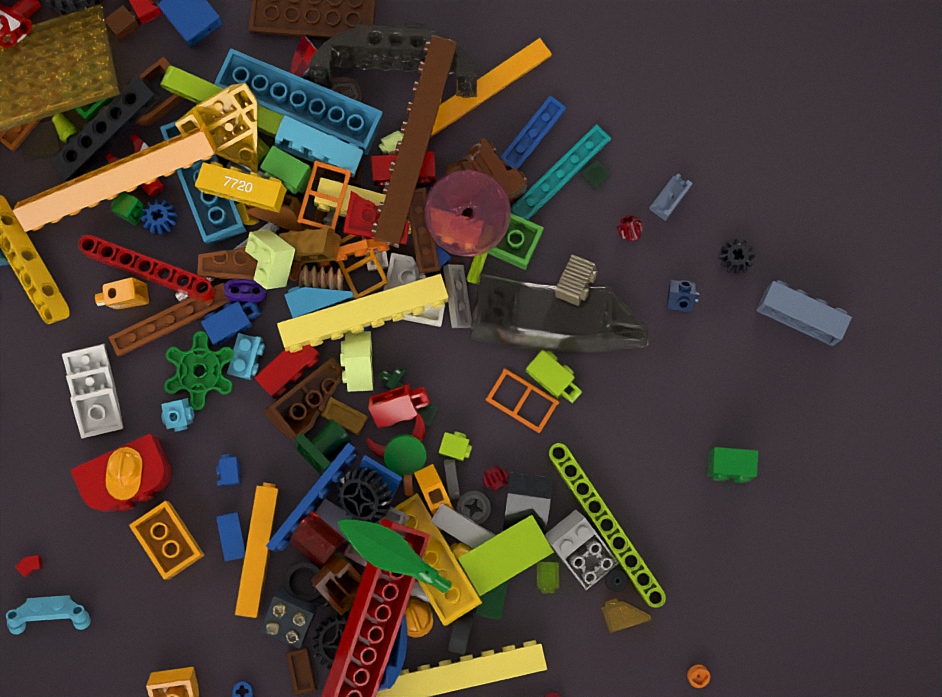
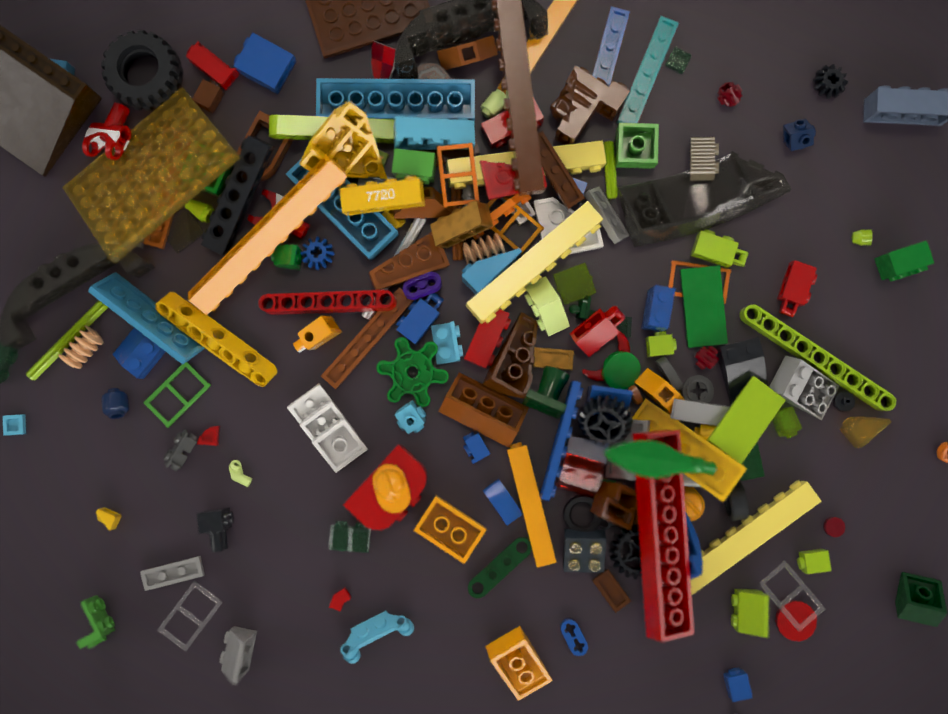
camera: 25 degrees left, 5 degrees up
yellowish green brick [245,230,295,290] -> none
clear pink piece [424,170,511,256] -> none
sand blue hinge [649,174,693,221] -> none
none -> clear green brick [329,521,372,553]
none -> dark orange slope [437,35,498,70]
none -> dark orange slope [438,372,529,448]
none -> dark green plate [468,537,532,598]
none -> clear neon green piece [553,263,597,305]
none -> blue brick [641,285,675,332]
none -> green tile [680,265,728,348]
none -> red brick [777,260,817,318]
none -> lime hose [852,230,872,245]

